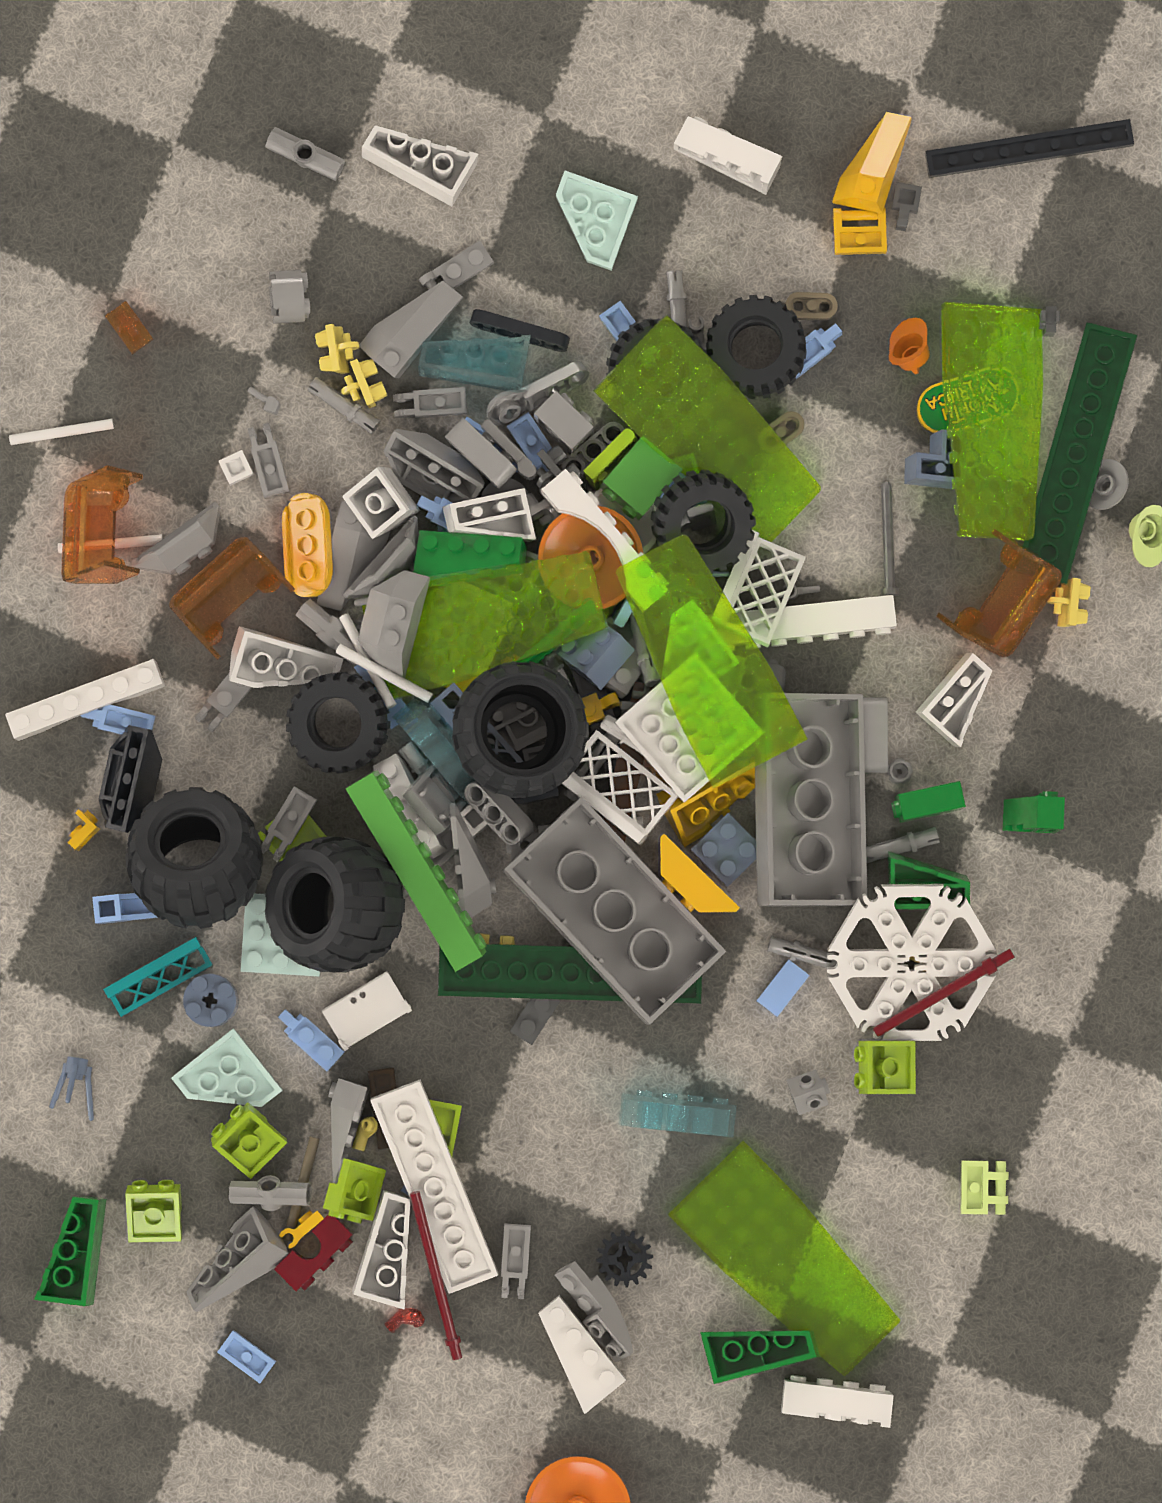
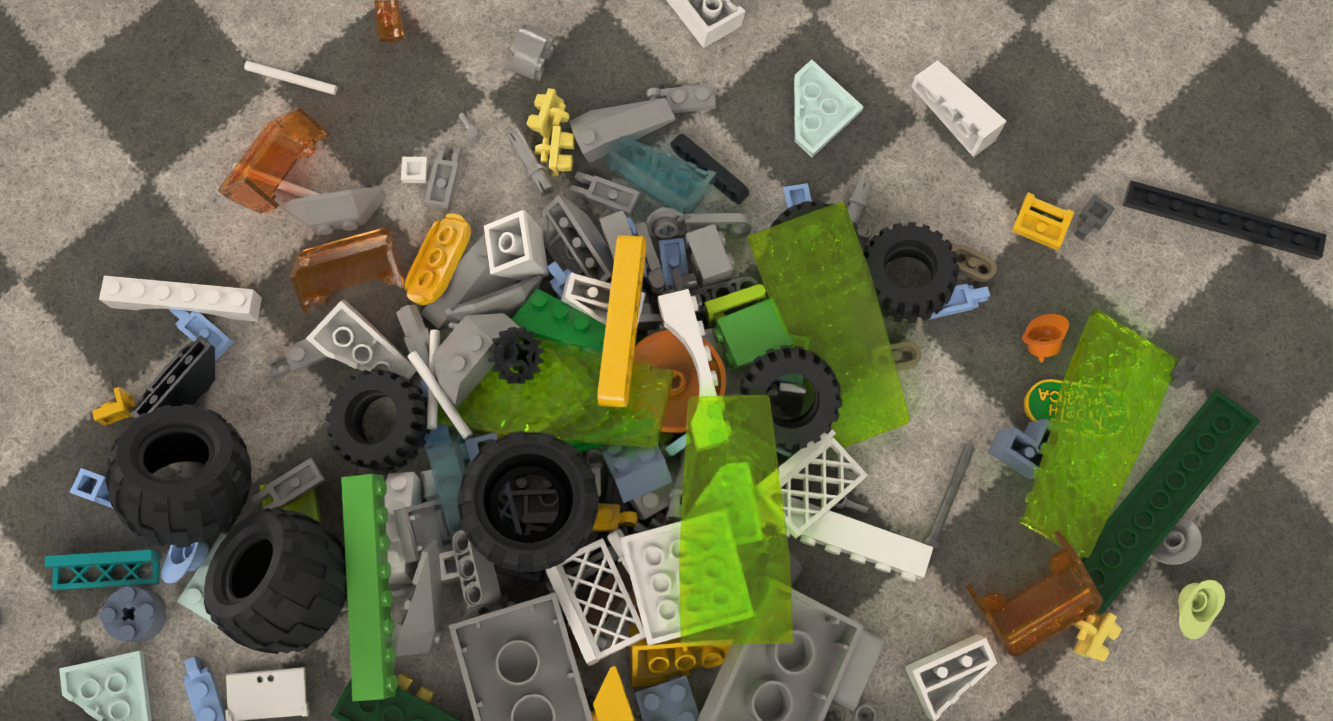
camera: 25 degrees right, 10 degrees down
yellow wedge [832,112,912,214] -> none
none -> light blue piece [162,541,209,584]
none -> black gear [488,327,544,384]
none -> yellow beam [597,235,646,407]

